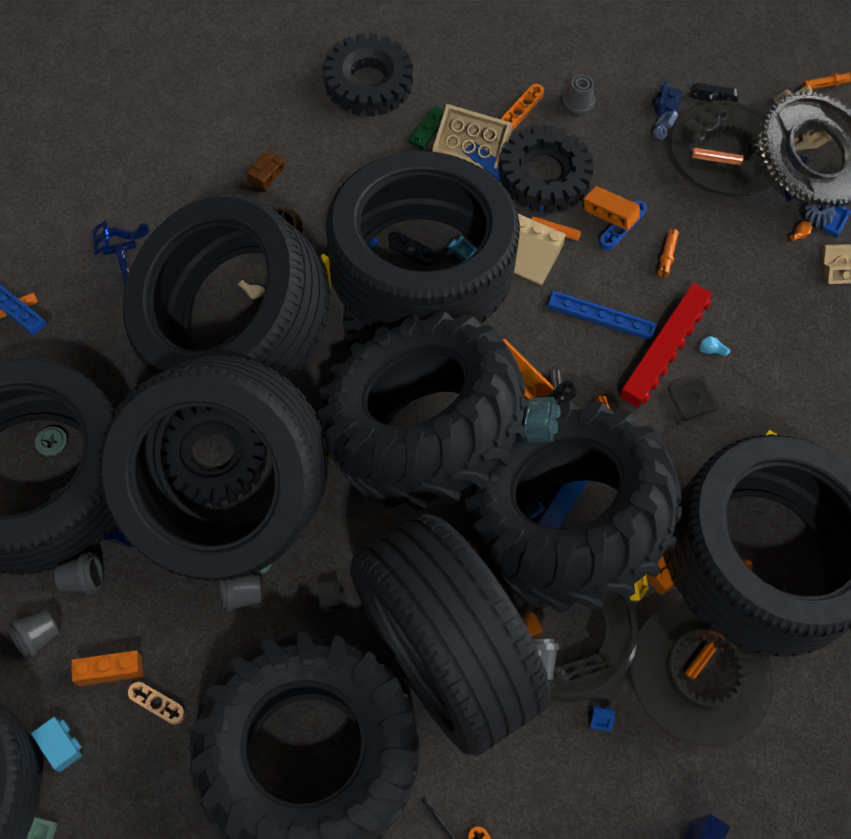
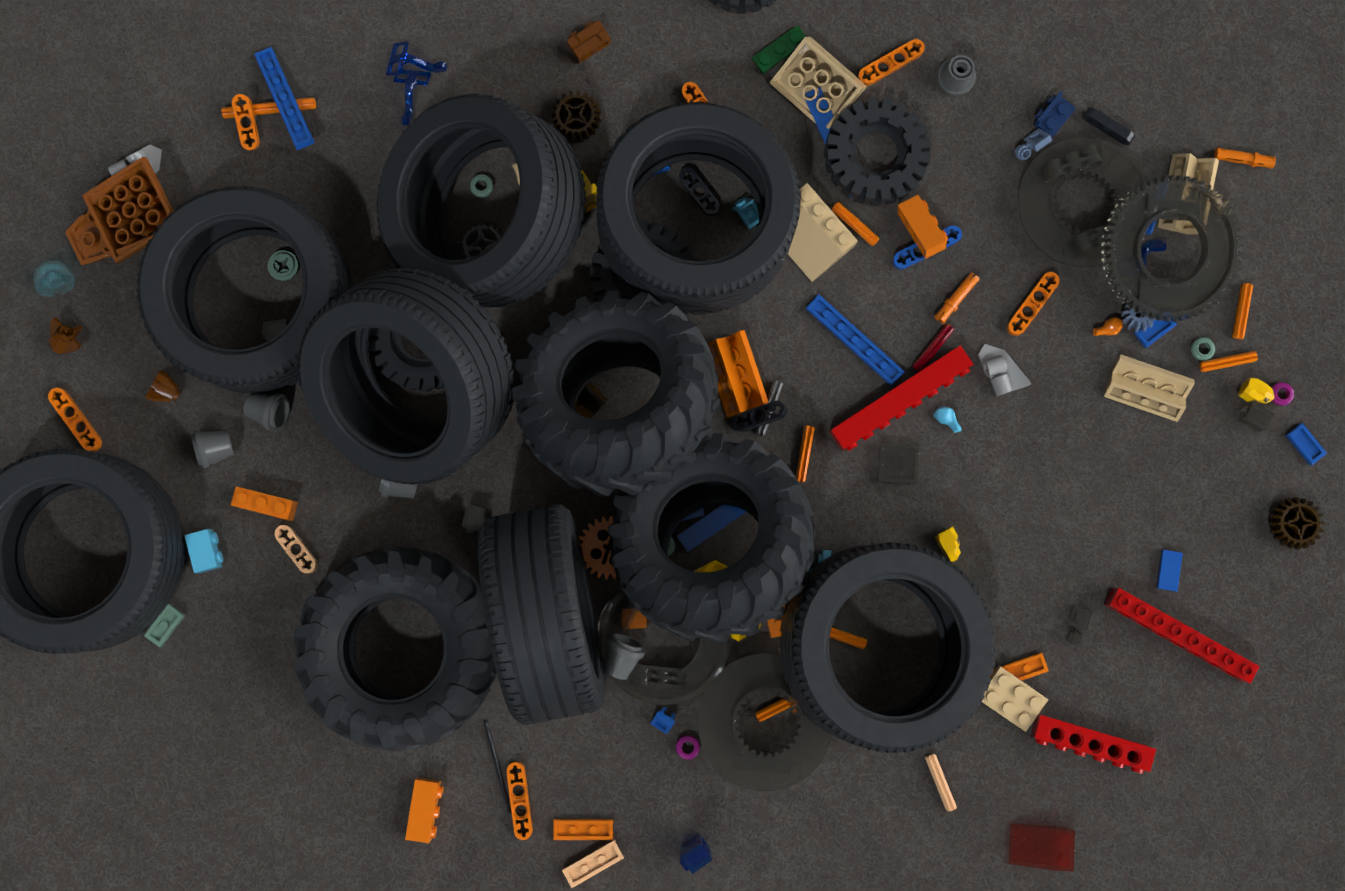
camera: 30 degrees right, 20 degrees up
clear light blue brick [524,397,560,443] -> none
orange axle [692,148,744,165] -> none
none -> sand green piece [470,174,494,198]
none -> magenta piece [675,735,700,760]
none -> dark red axle [912,323,954,372]
none -> light grey panel [978,344,1031,396]
none -> orange beam [1007,272,1060,336]

